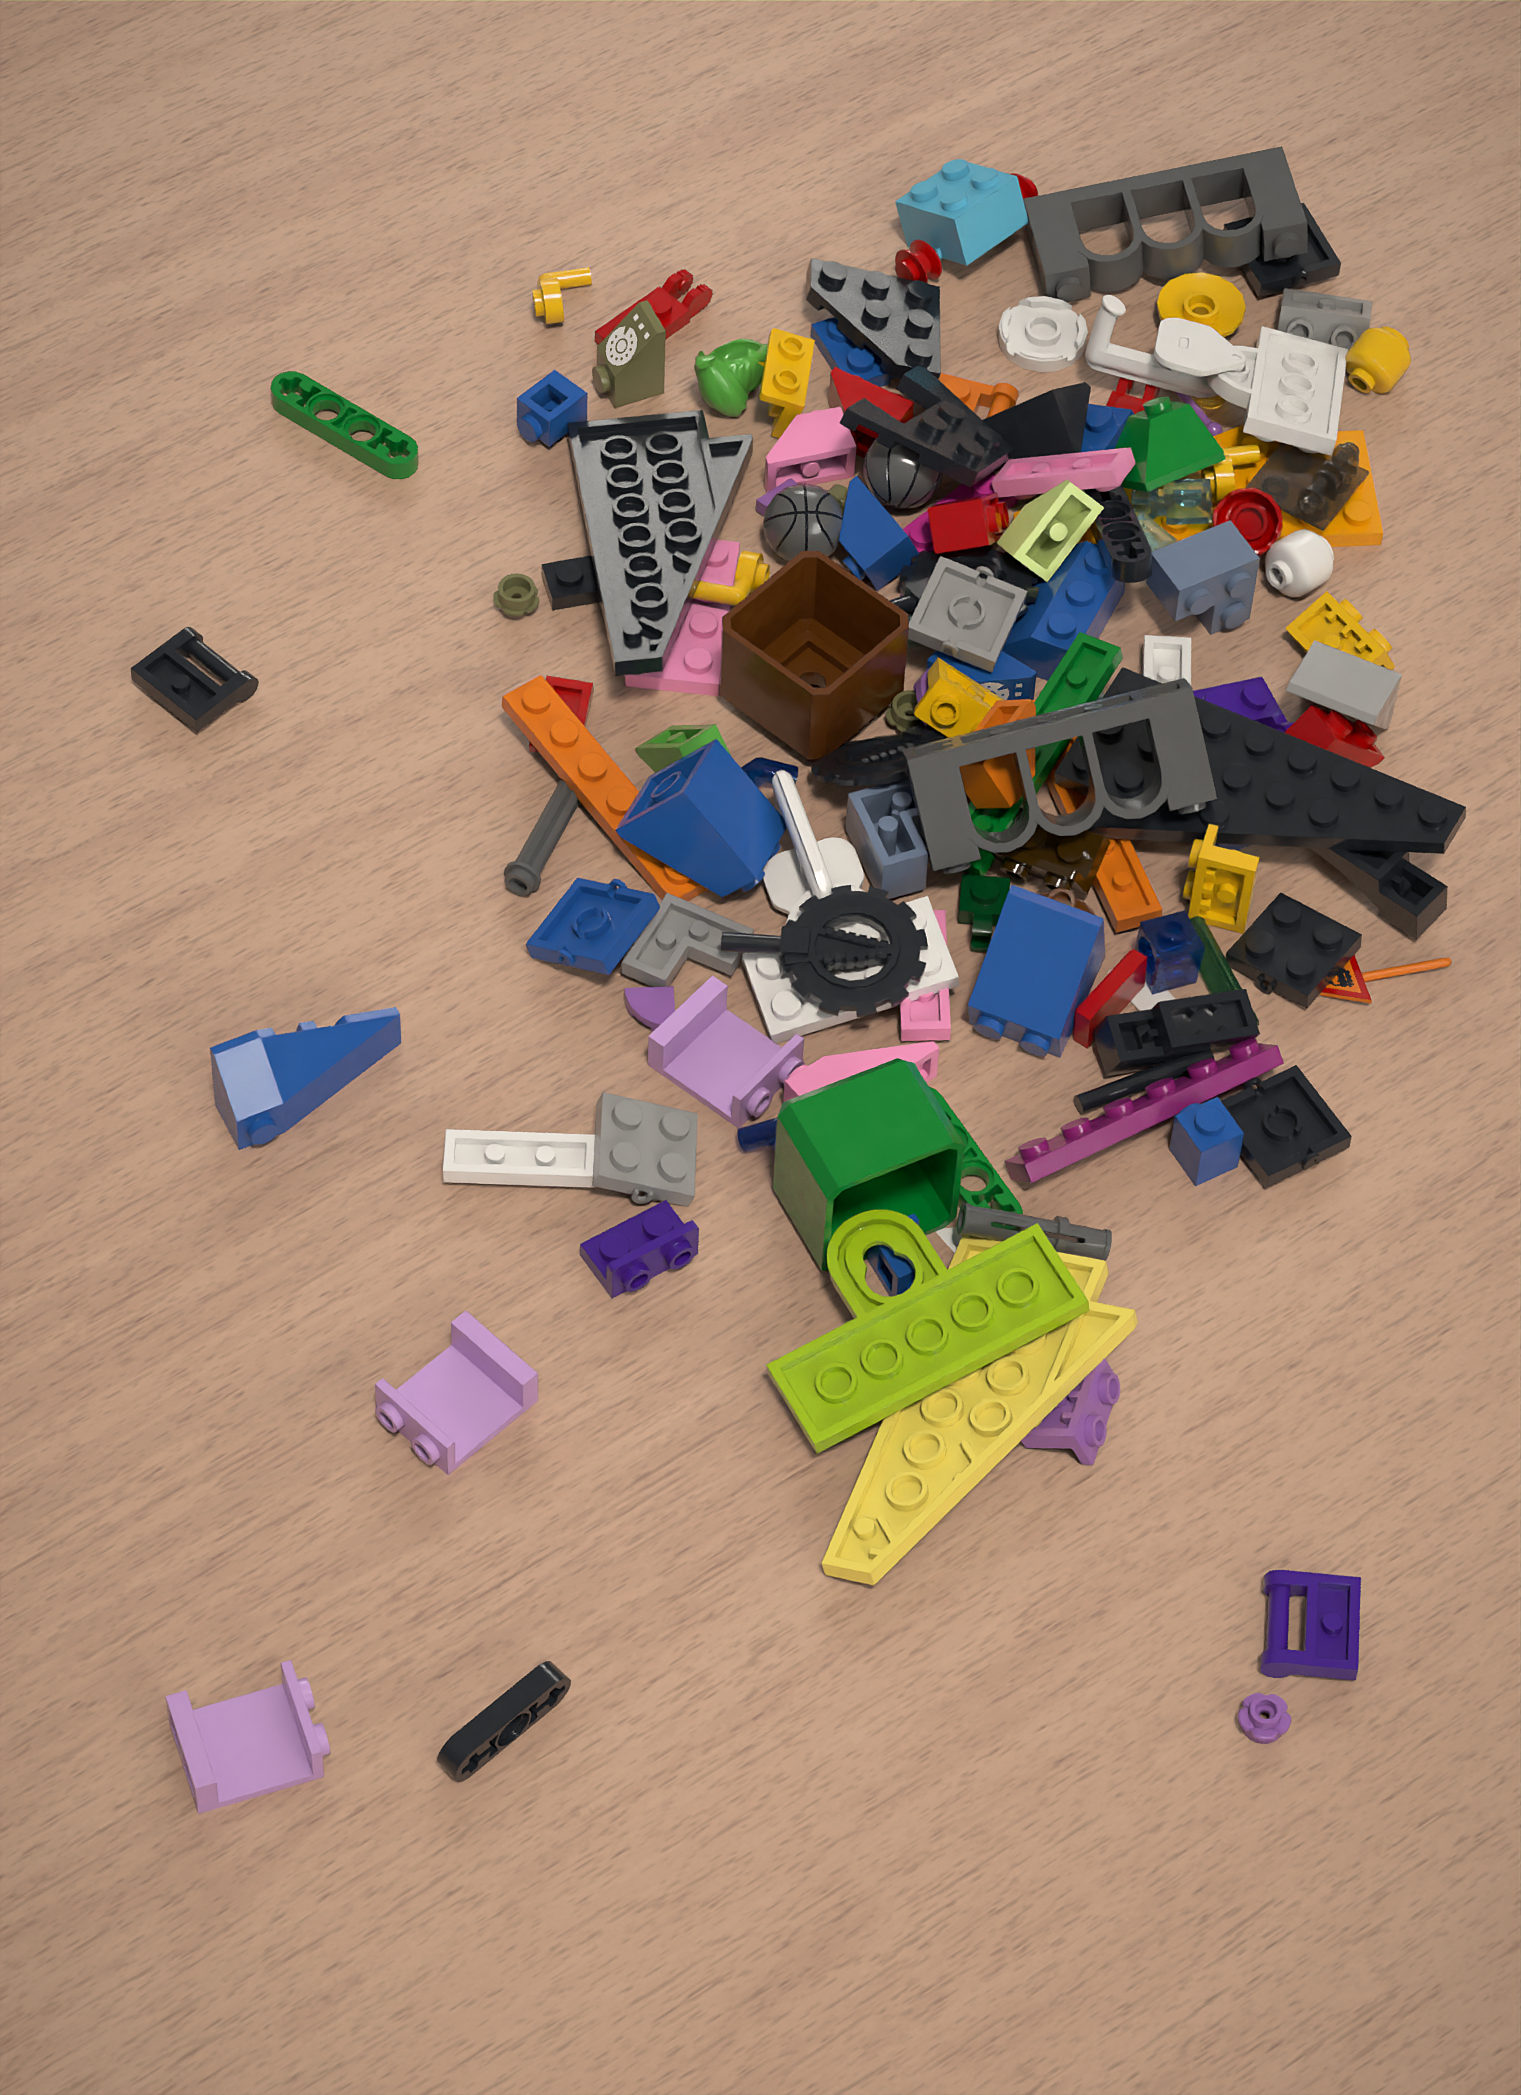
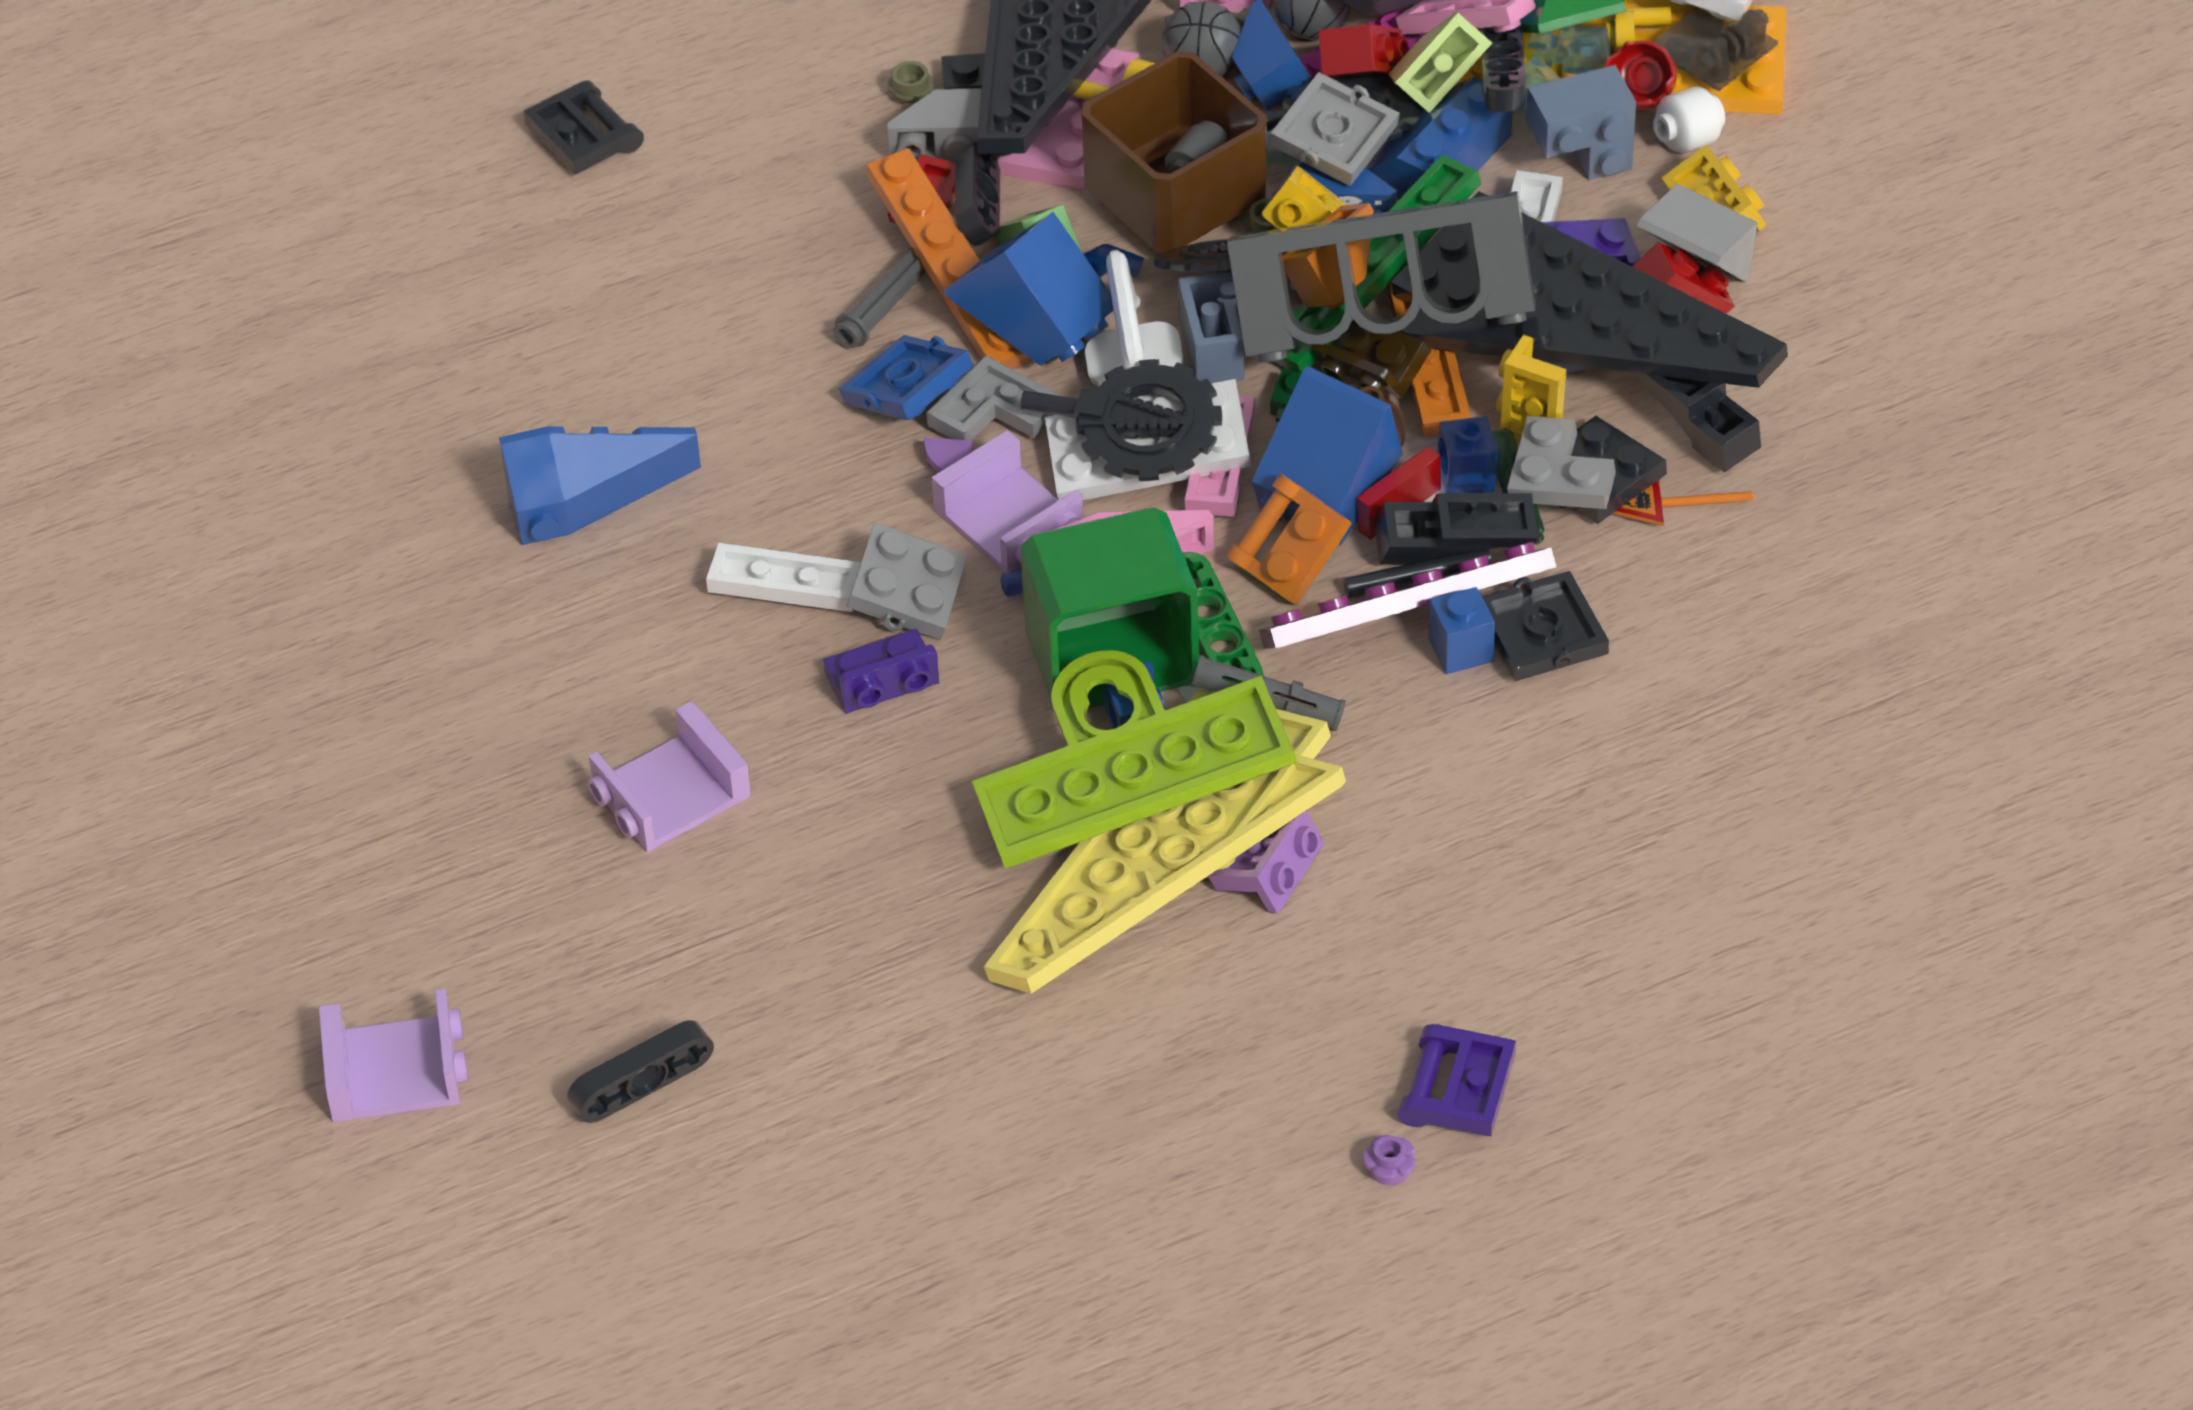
camera: 15 degrees right, 5 degrees down
none -> light grey slope [887,89,981,161]
none -> black beam [955,141,1000,246]
none -> dark grey brick [1165,121,1229,174]
none -> orange plate [1225,473,1352,605]
none -> light grey plate [1507,416,1616,509]

